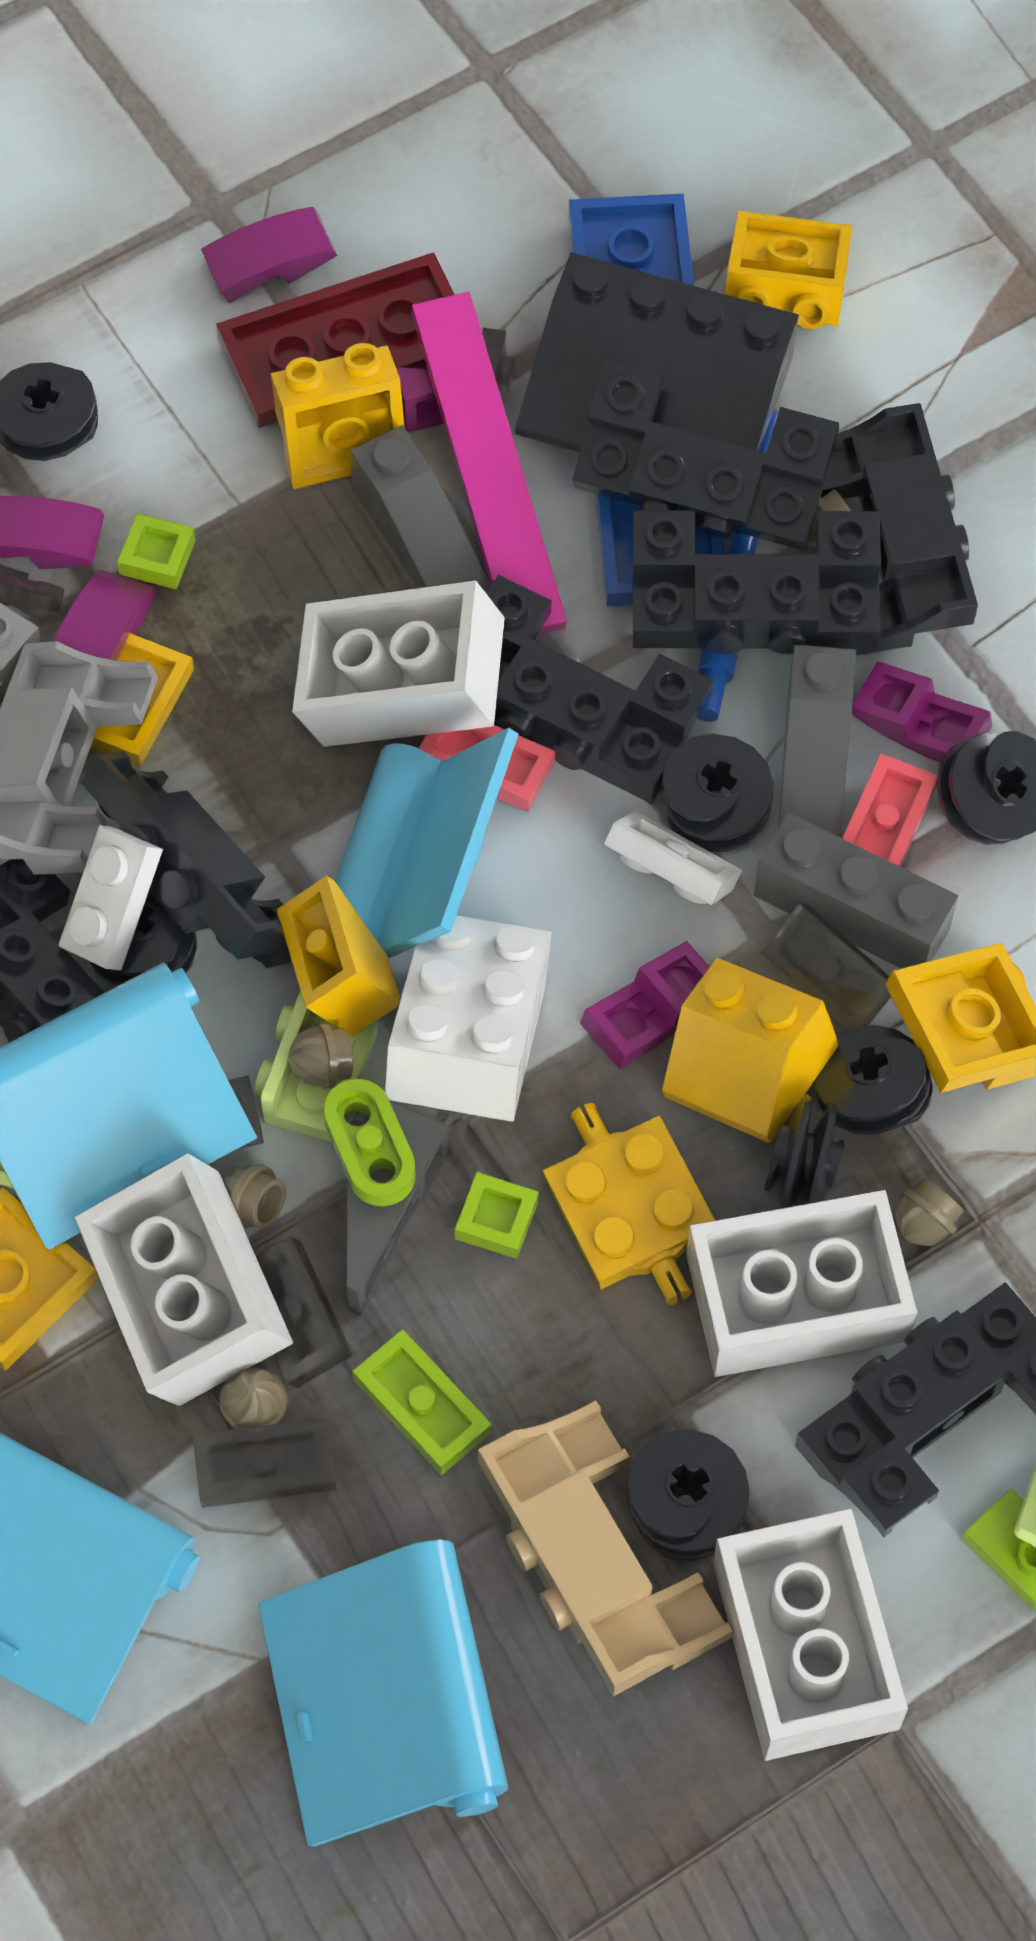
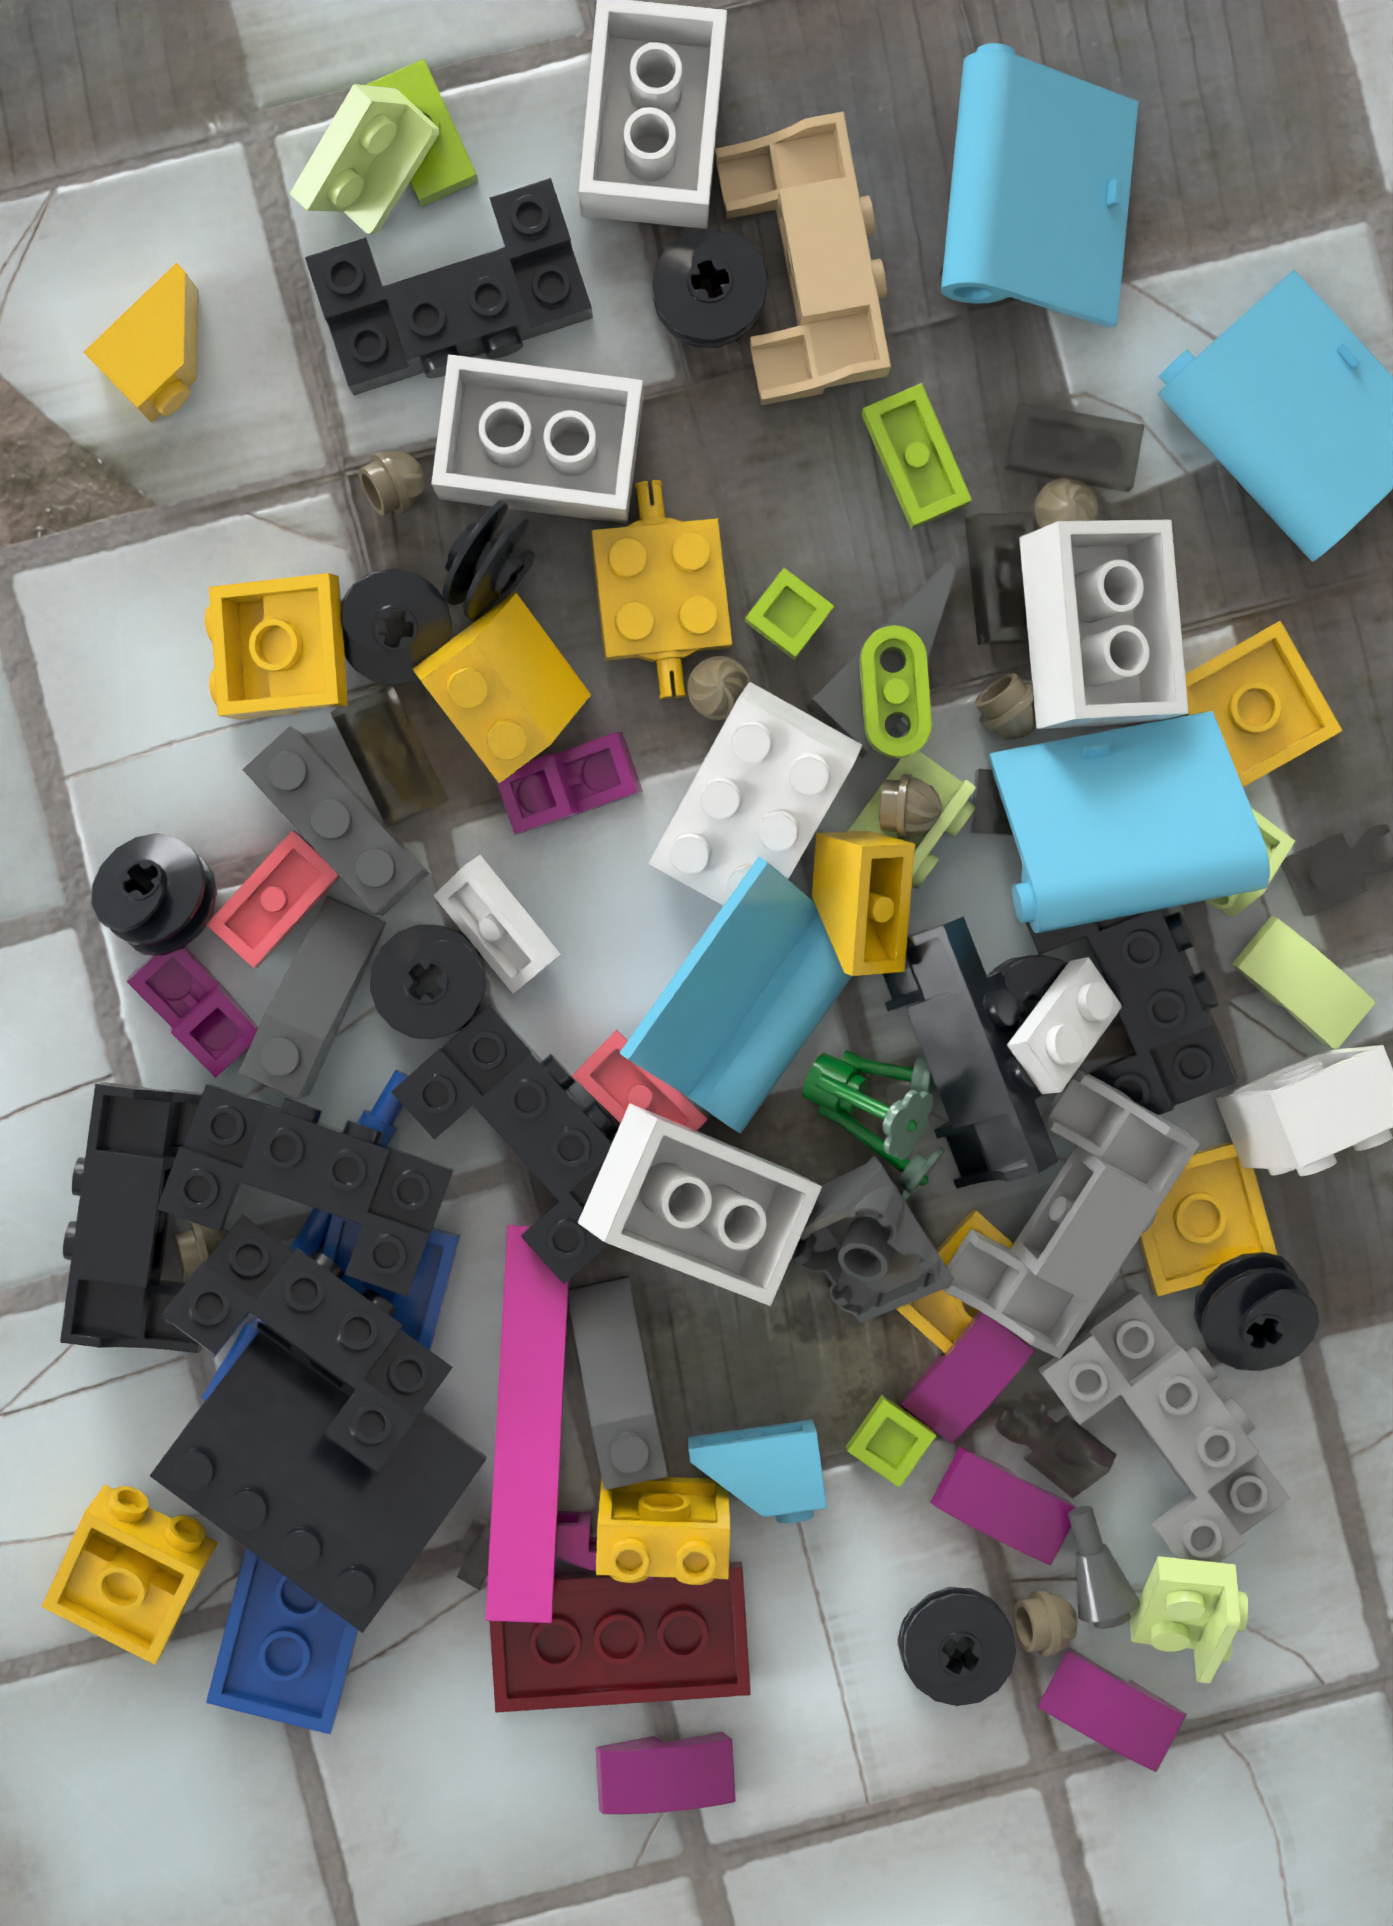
camera: 165 degrees left, 25 degrees up
none -> dark tan plate [687,656,750,720]
none -> medium azure slope [688,1419,827,1523]
none -> dark grey slope [792,1155,954,1324]
none -> plant [802,1050,945,1202]

